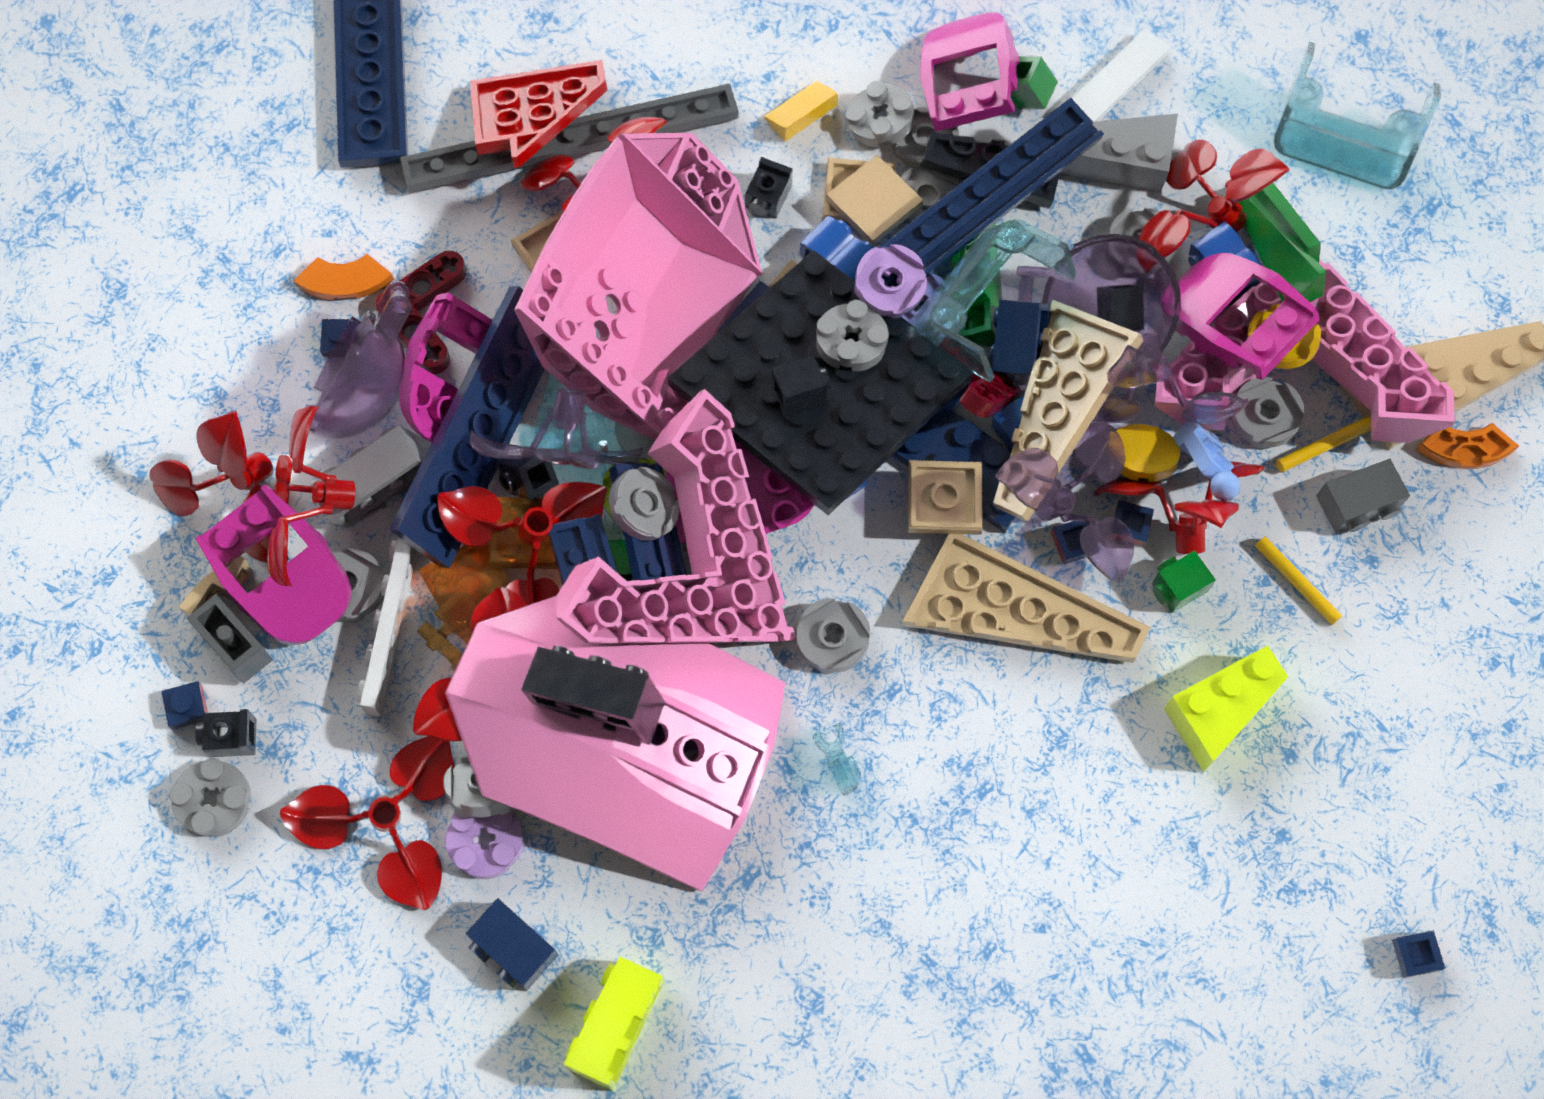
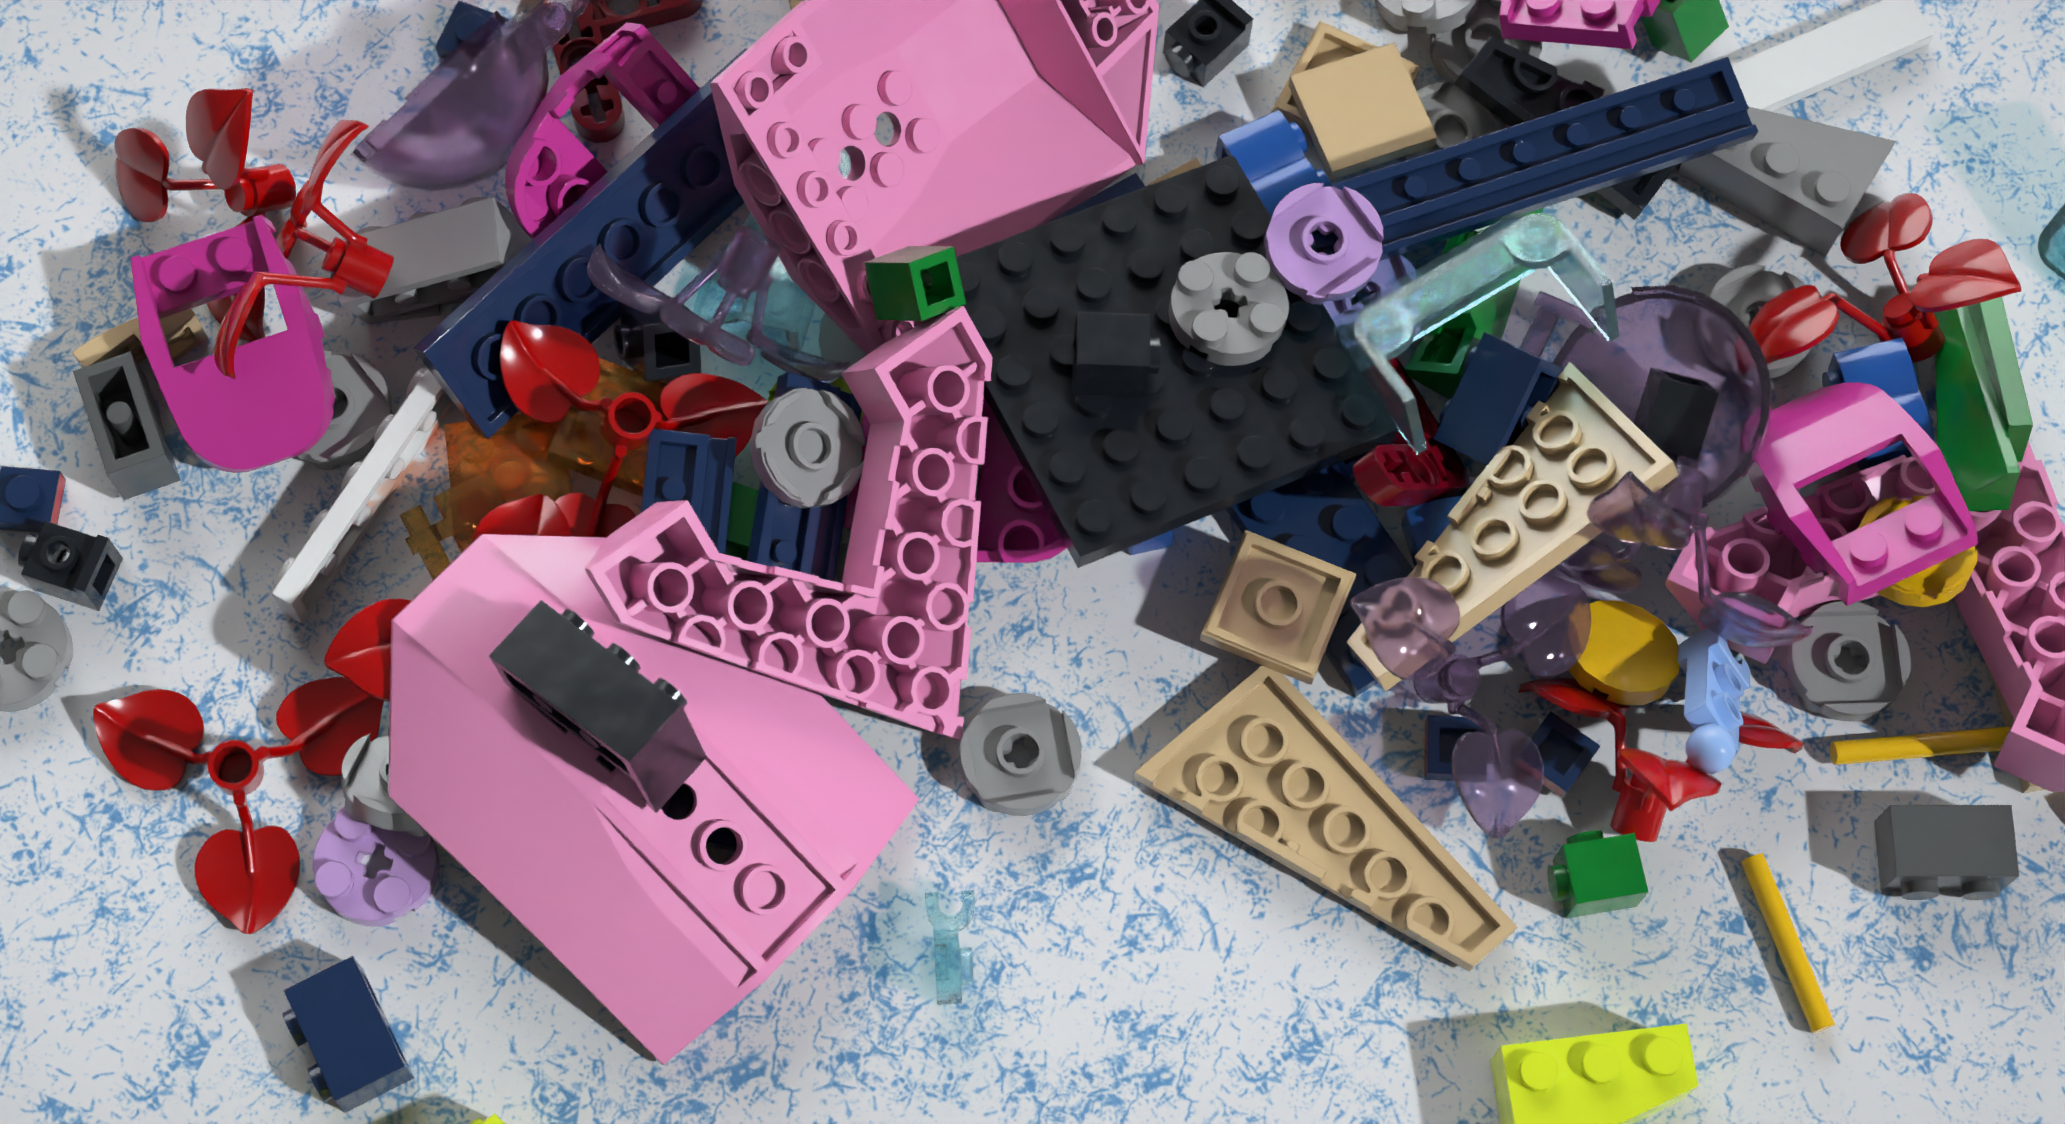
camera: 20 degrees right, 0 degrees up
none -> green brick [864,246,966,321]

